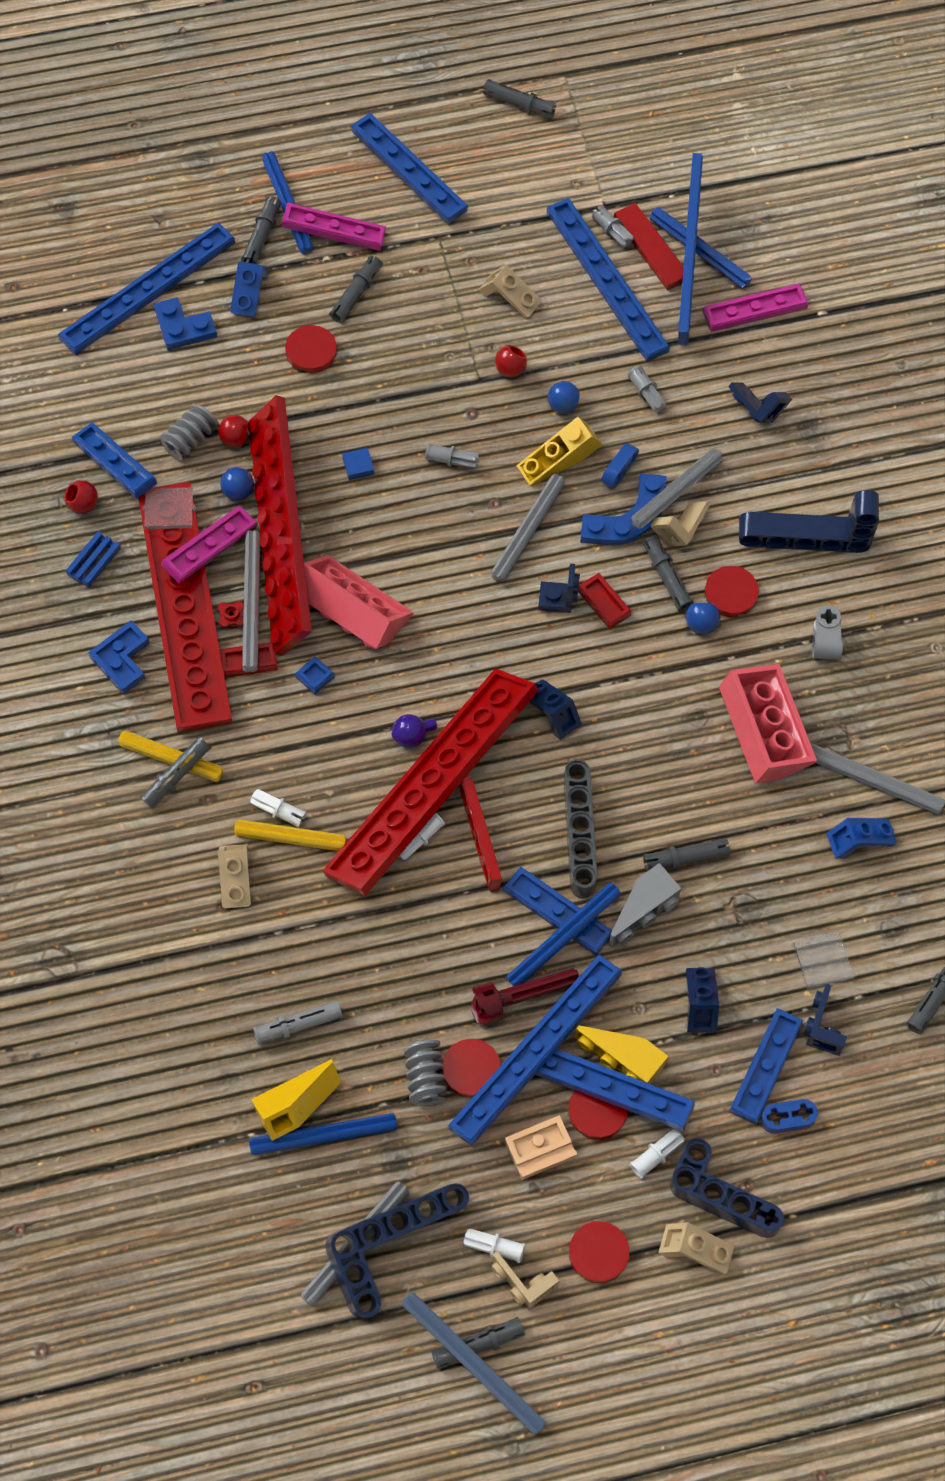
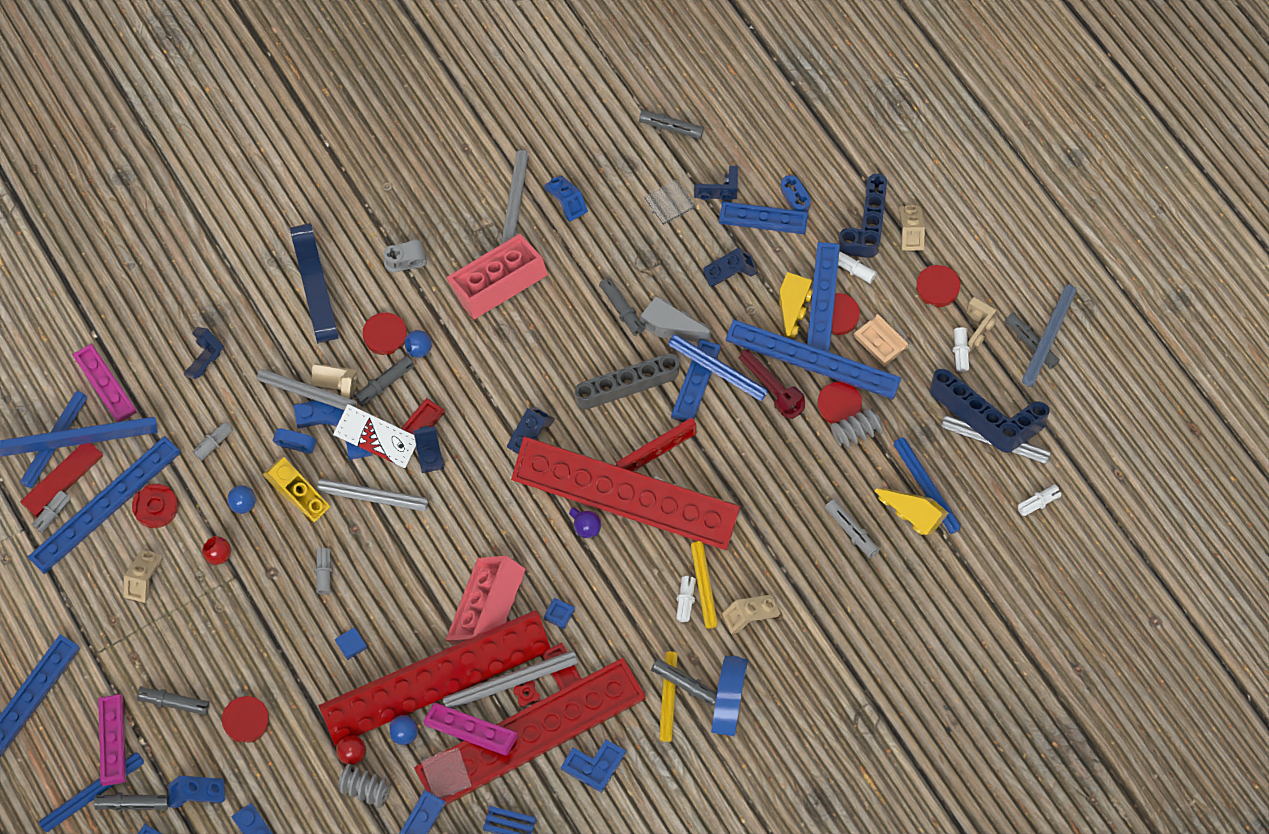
camera: 105 degrees left, 0 degrees up
none -> red tile [132,484,178,528]
none -> white sticker [333,404,416,468]
none -> blue arch [711,656,748,736]
none -> white axle [1017,484,1061,516]

